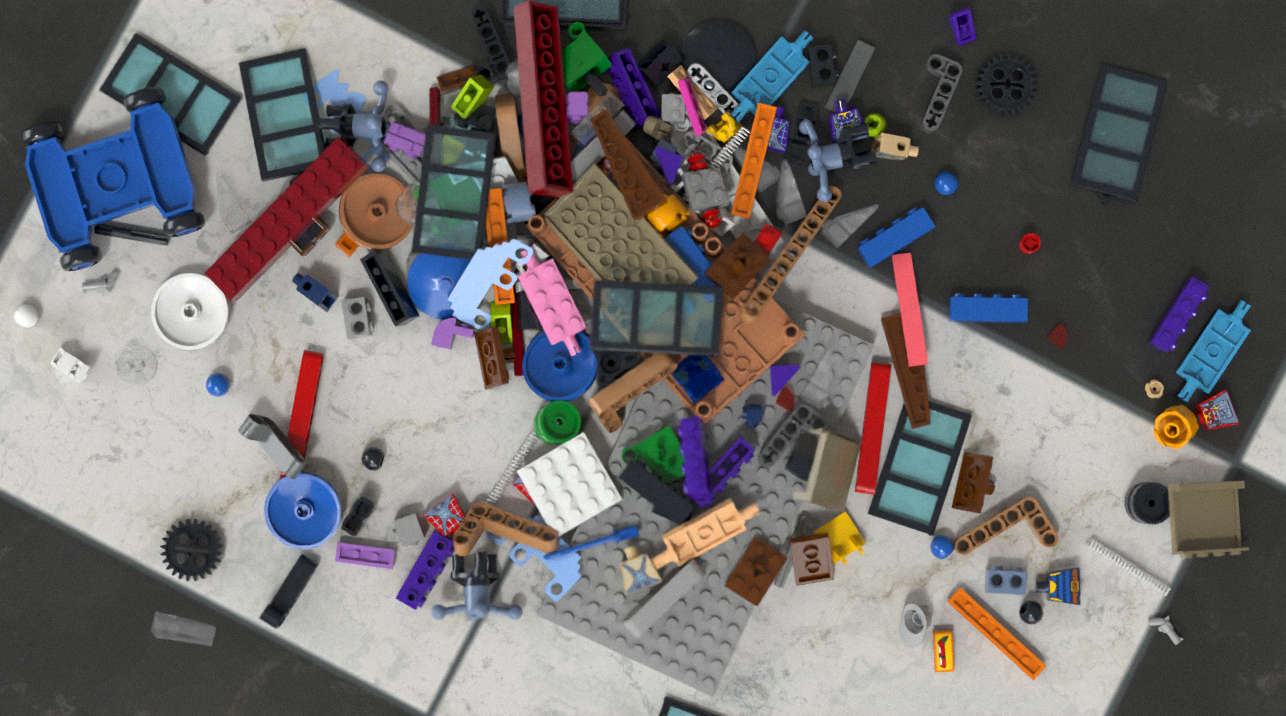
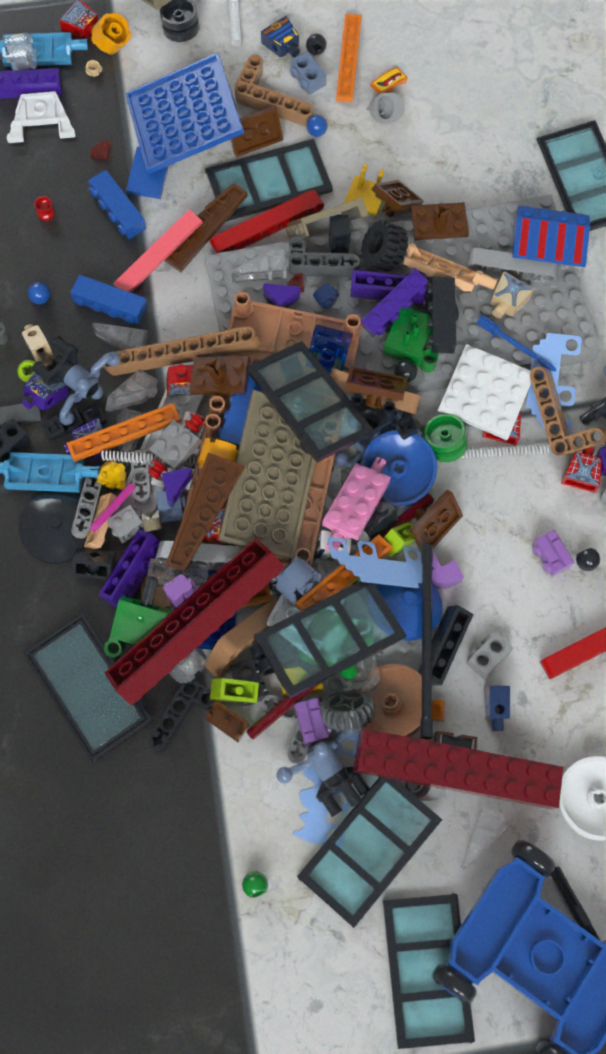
camera: 130 degrees left, 15 degrees down
none -> clear brick [4,32,38,70]
none -> white wing [7,91,76,143]
none -> blue tile [125,52,245,174]
none -> blue tile [126,147,169,199]
none -> green piece [242,871,268,898]
none -> dark grey gear [320,689,376,732]
none -> reddish brown plate [345,367,408,408]
none -> black tyre [361,220,408,271]
none -> black piece [394,359,418,383]
none -> black panel [394,413,425,440]
none -> black piece [420,544,433,739]
none -> blue slope [512,206,590,267]
none -> medium lavender brick [532,530,575,577]

